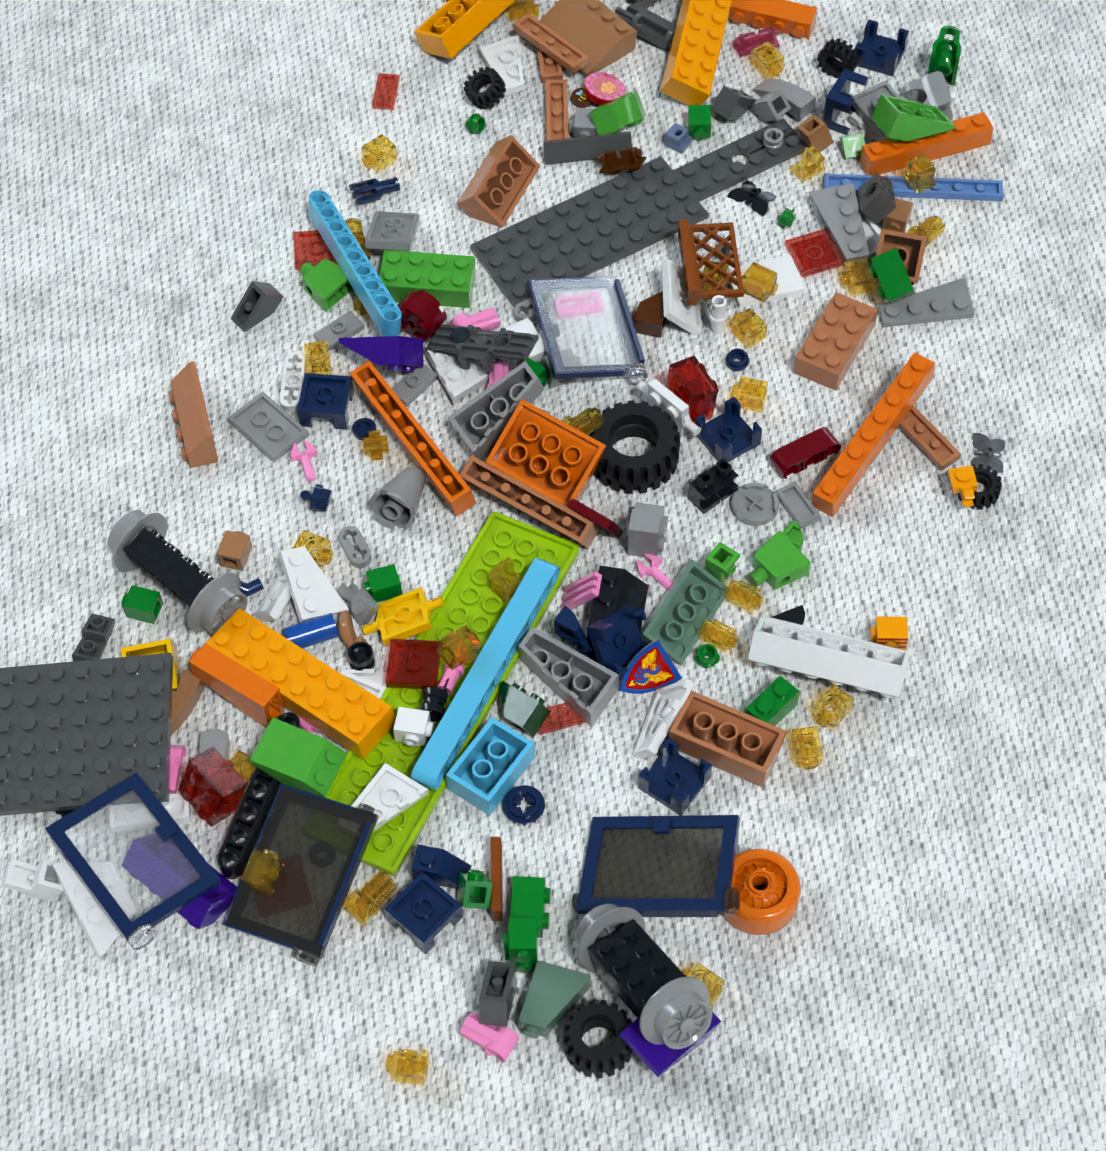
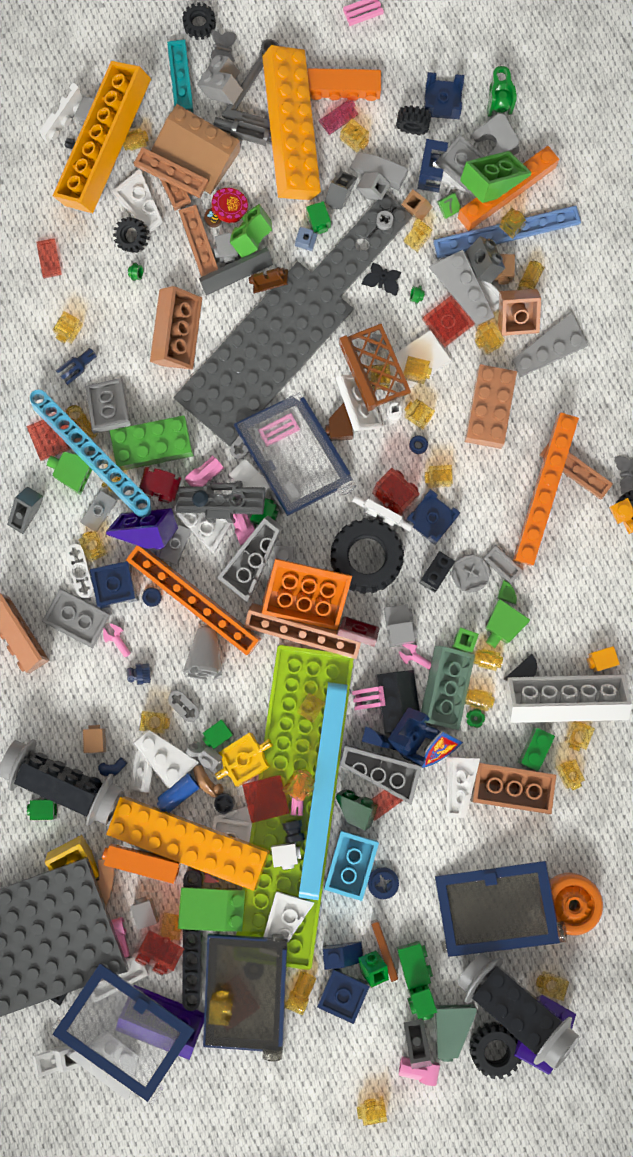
camera: 20 degrees left, 25 degrees up
dark grey slope [72,613,115,661] -> none
clear yellow gear [363,430,389,461] -> none
clear yellow piece [562,407,604,435] -> none
dark blue panel [638,737,712,816] -> none
dark red beam [770,427,841,479] -> none
green brick [869,247,915,304] -> none

